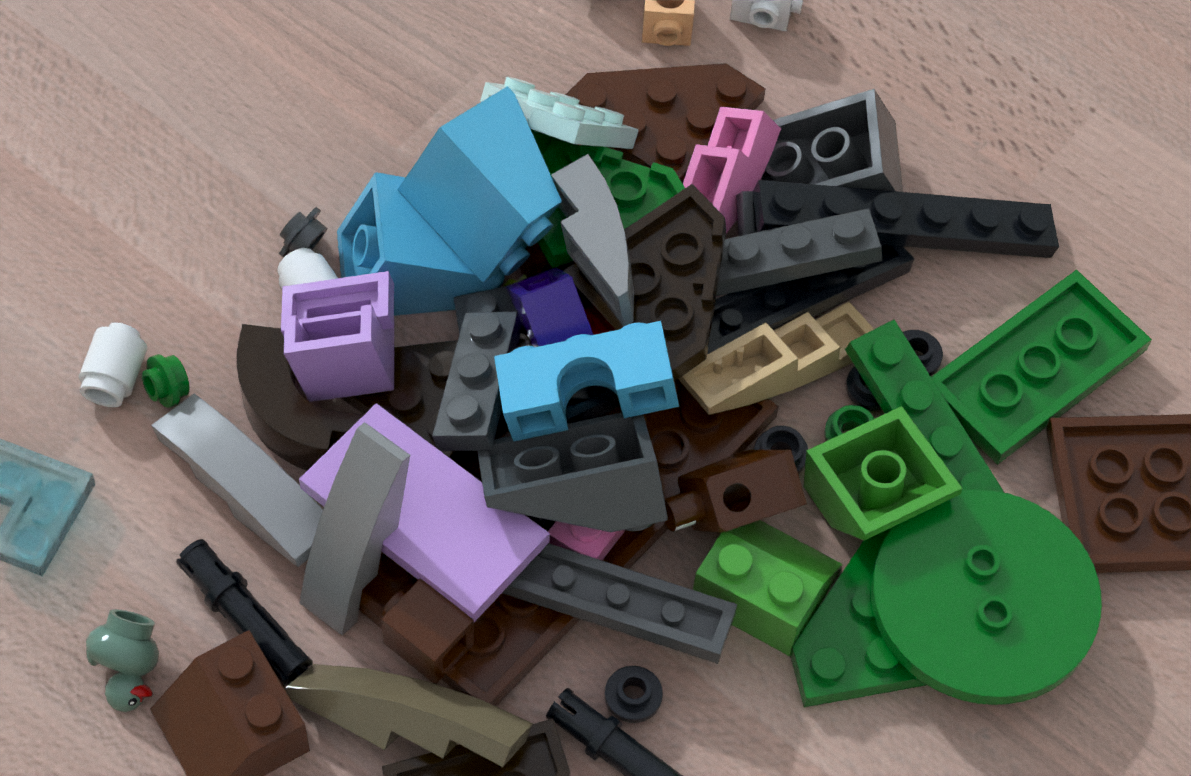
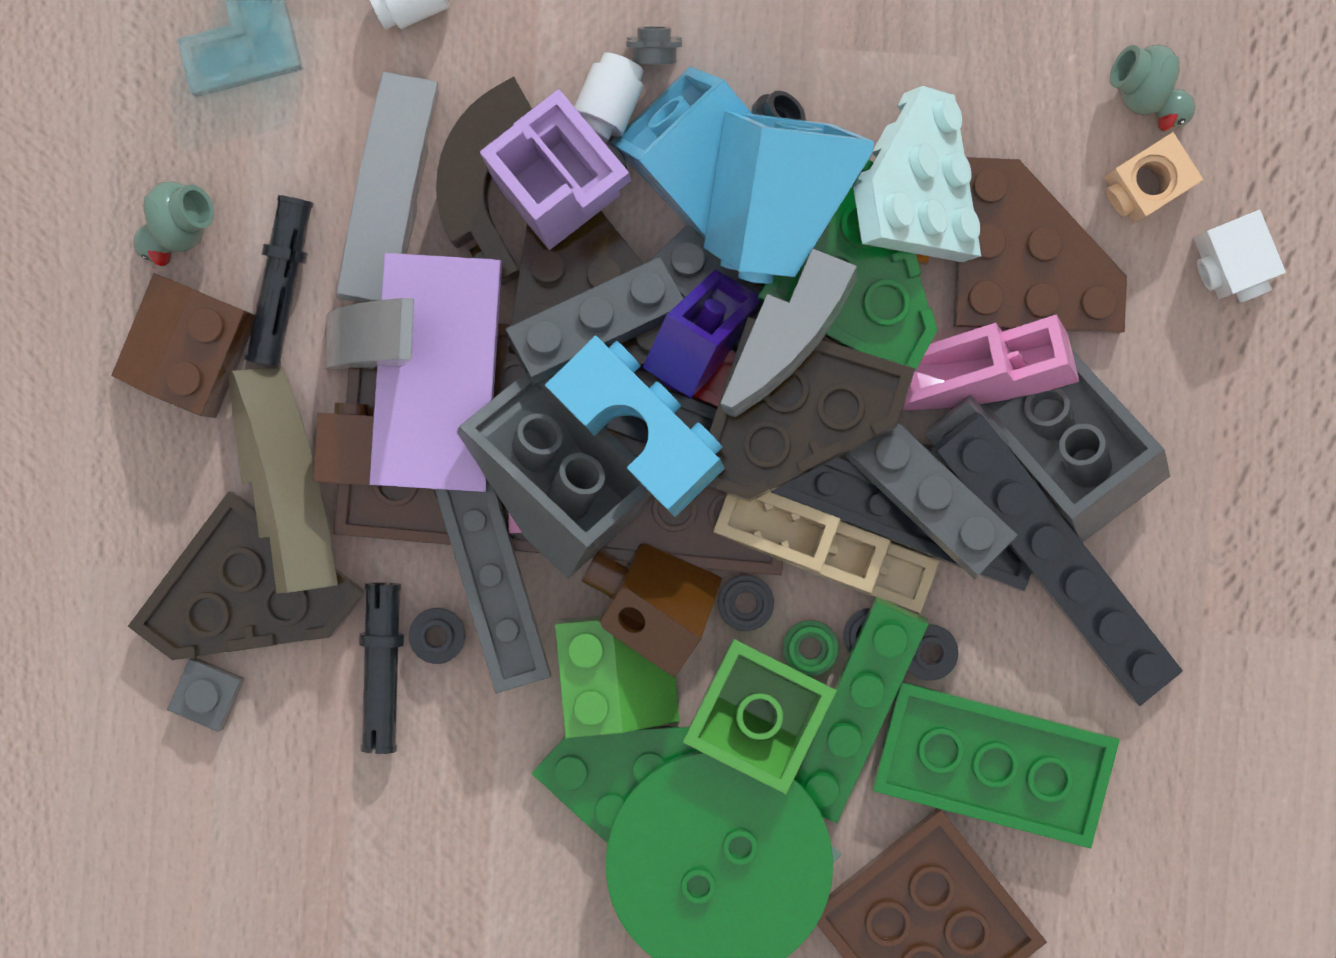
camera: 55 degrees right, 30 degrees up
green plate [142,354,190,408] -> none

